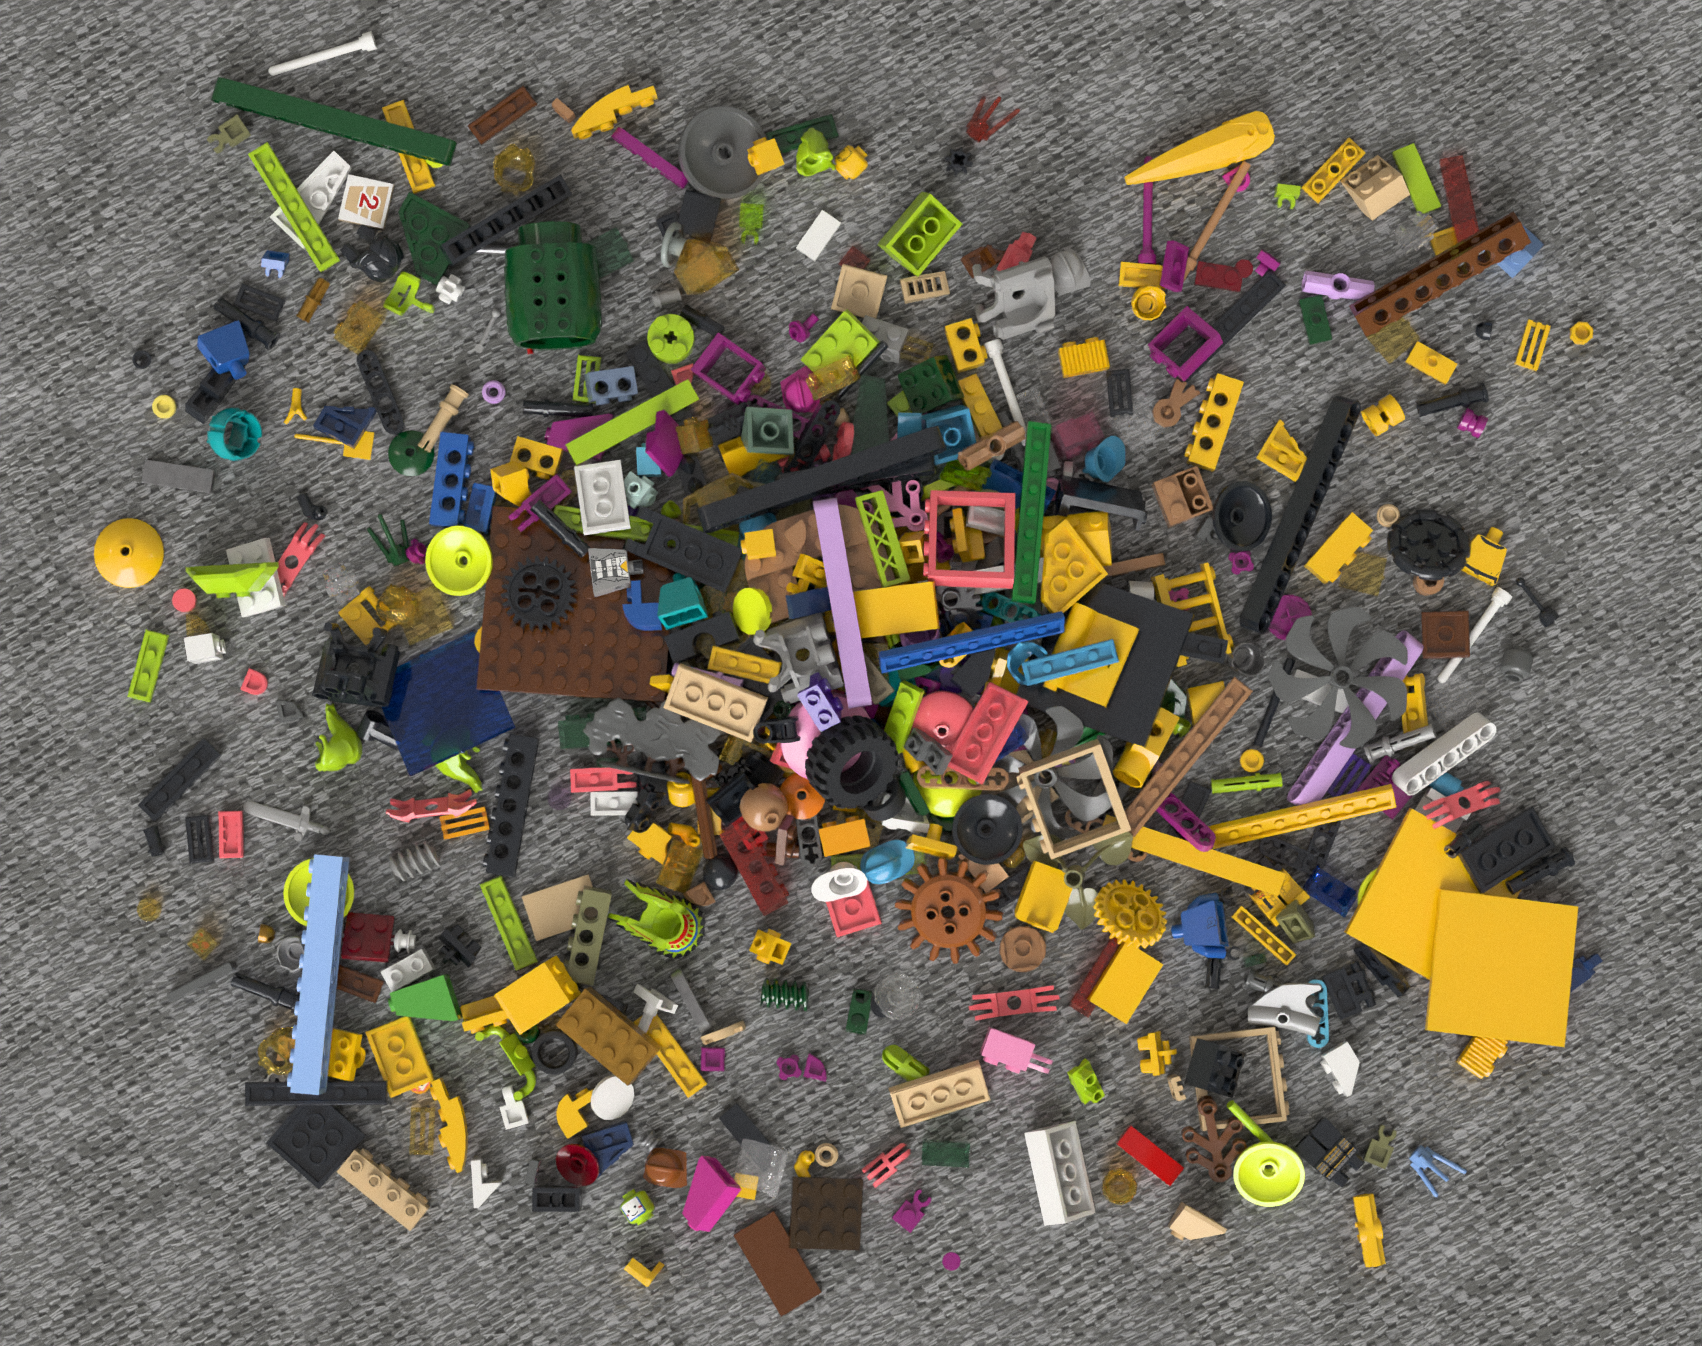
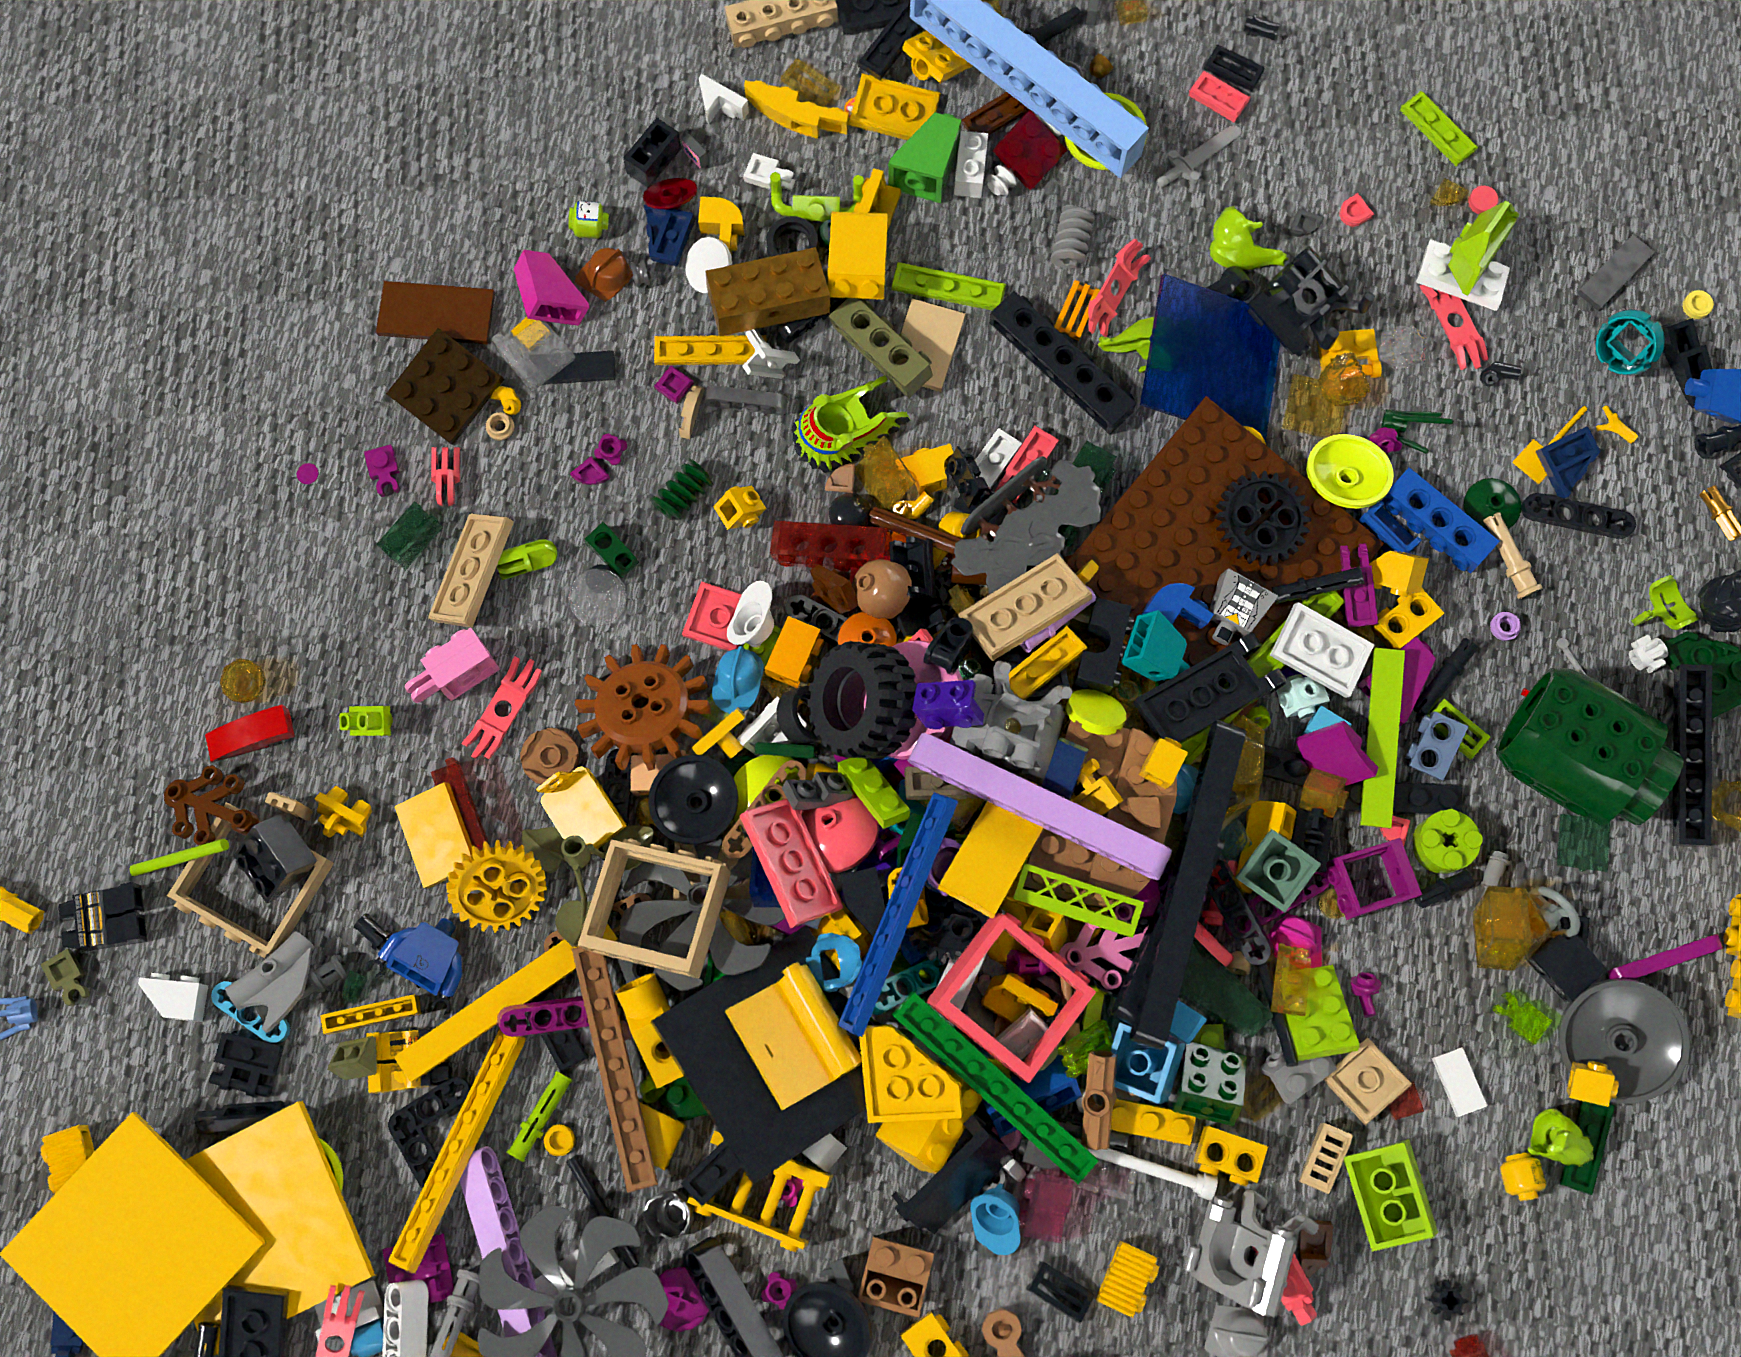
camera: 130 degrees right, 10 degrees down
yellow dish [94,518,164,588] -> none
black gear [138,738,222,822] -> none
white brick [184,633,226,664] -> none
clear yellow brick [333,300,385,356] -> none
black hips [439,924,481,968] -> none
clear purple tile [548,787,571,810] -> none
yellow tile [624,1258,665,1287] -> none
dark azure tile [1021,639,1119,686] -> none
white slope [1024,1121,1095,1226] -> none
medium nougat beam [1103,553,1166,579] -> none
tan slope [1168,1201,1227,1241] -> none
neon yellow dish [1234,1142,1305,1207] -> none
clear blue hinge [1303,866,1357,917] -> none
dark purple tile [1327,754,1372,797] -> none
black axle [1444,821,1483,858] -> none

